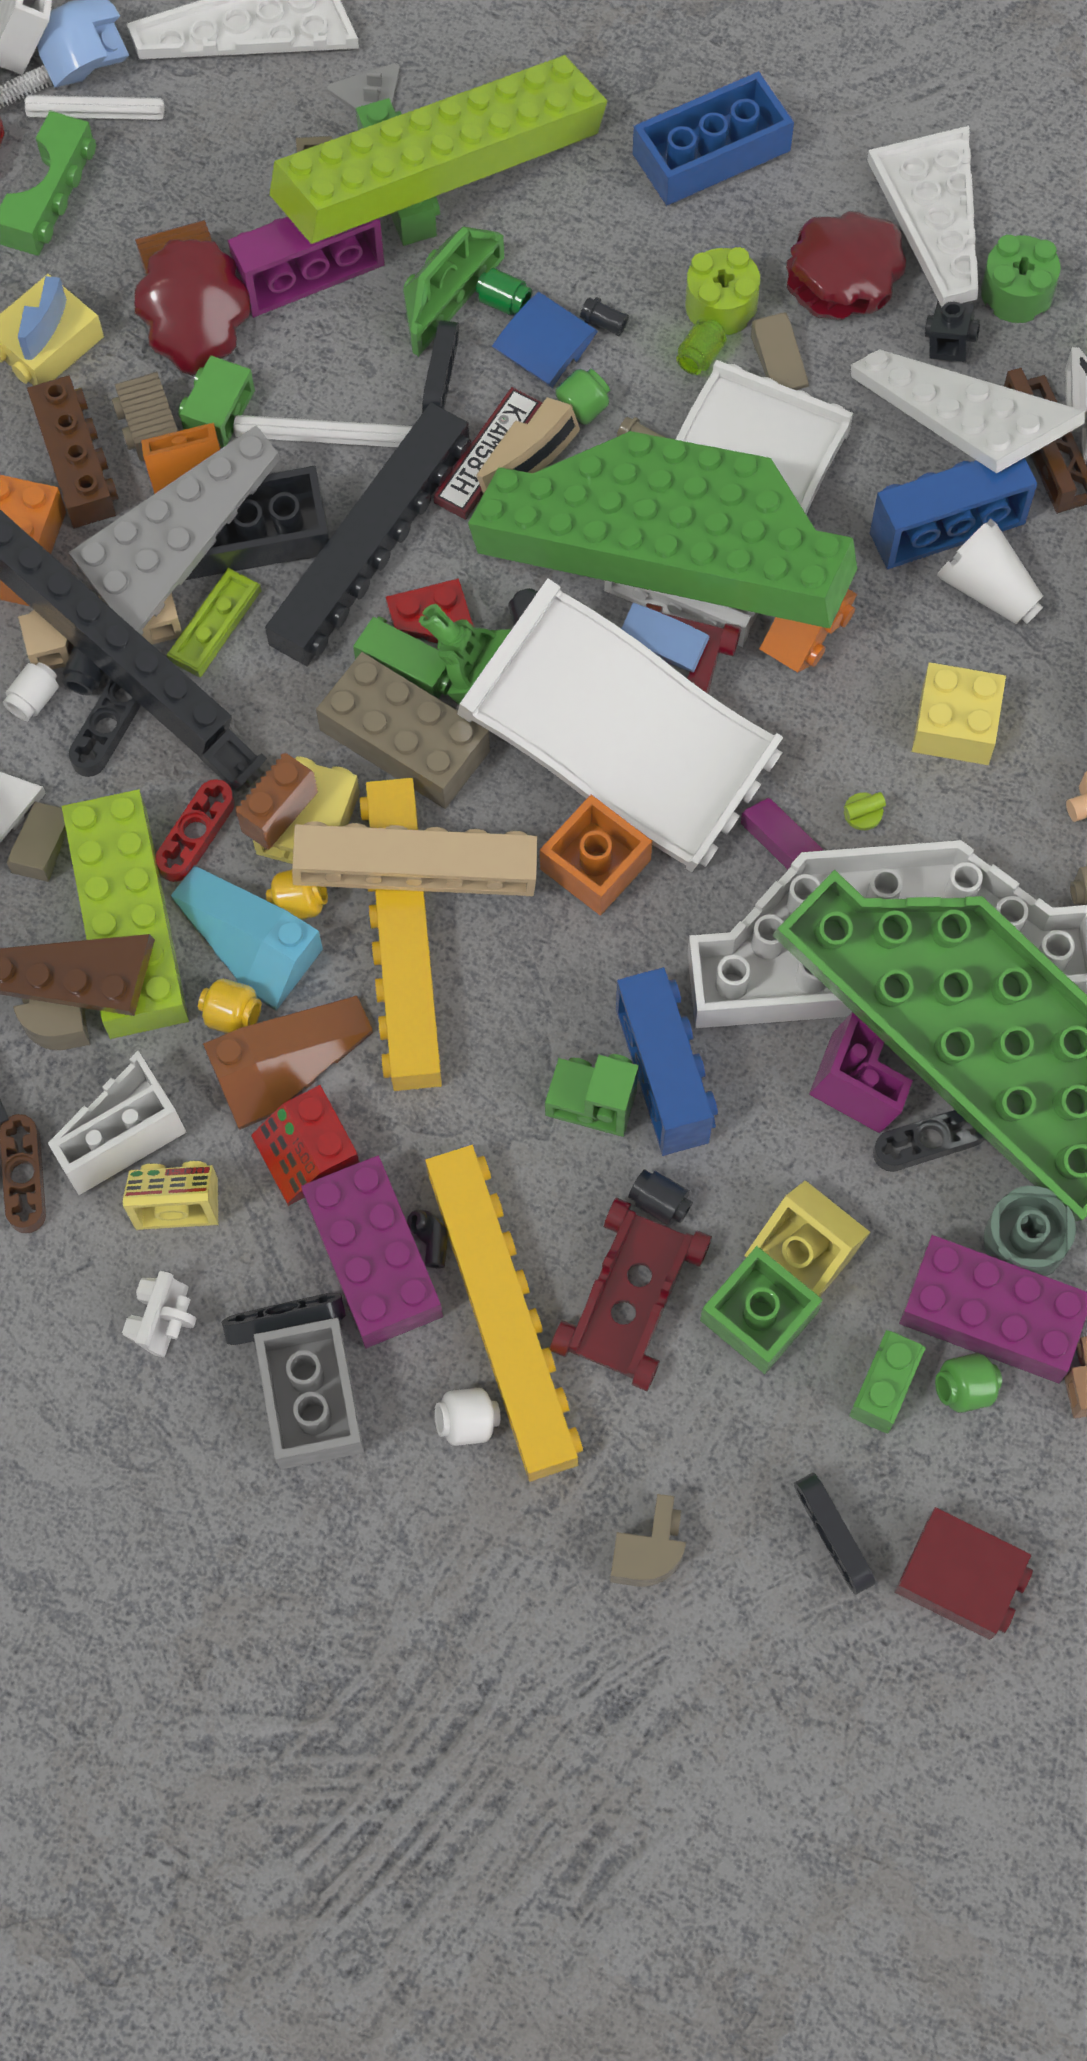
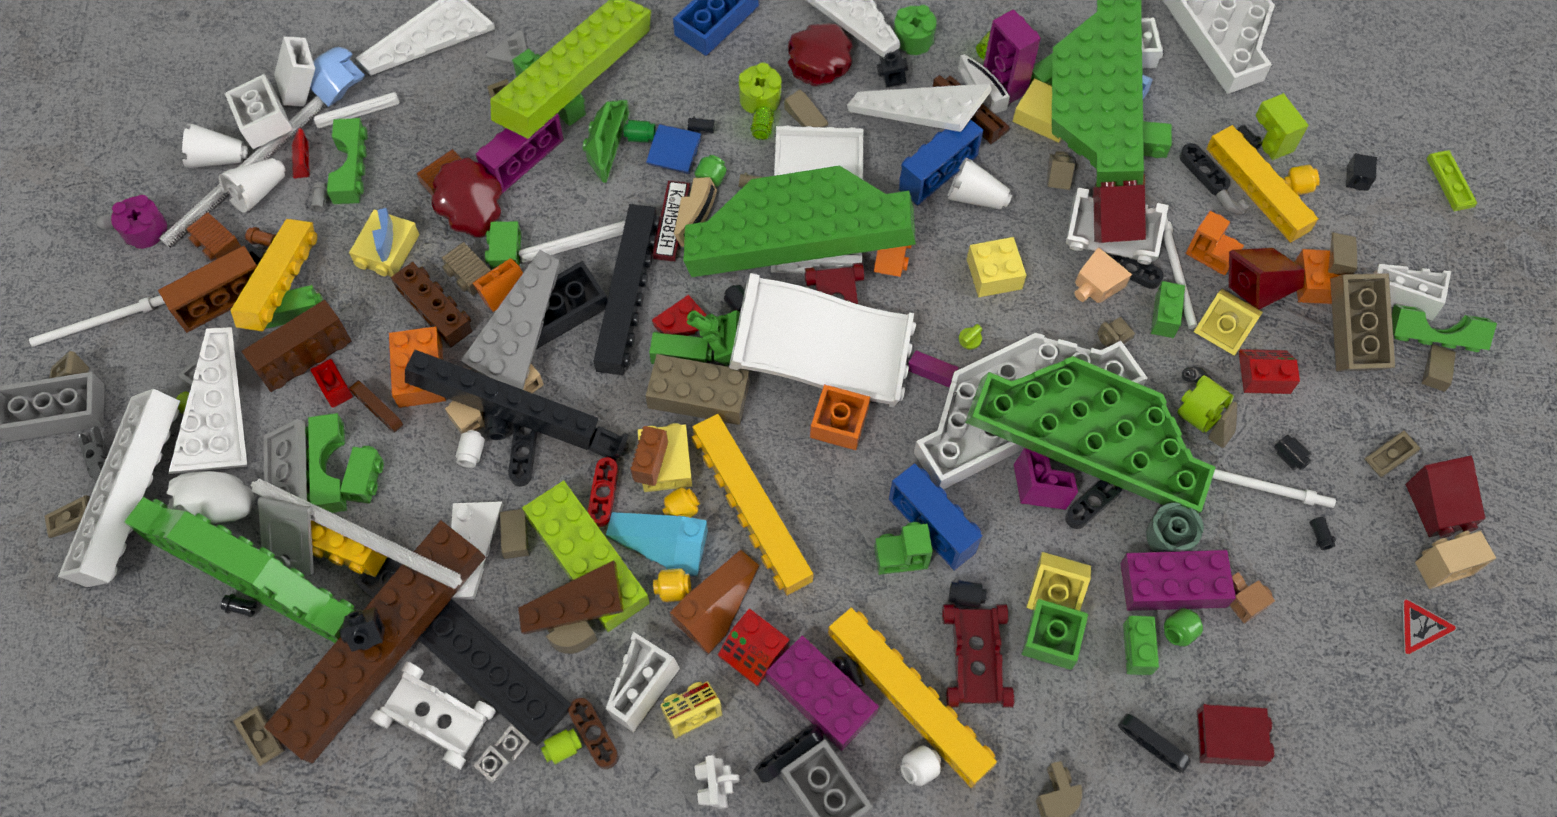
camera: 25 degrees left, 5 degrees down
lime tile [167,568,261,678] -> none
tan brick [292,821,537,896] -> none
black beam [422,320,459,413] -> none
medium blue slope [621,602,710,672] -> none

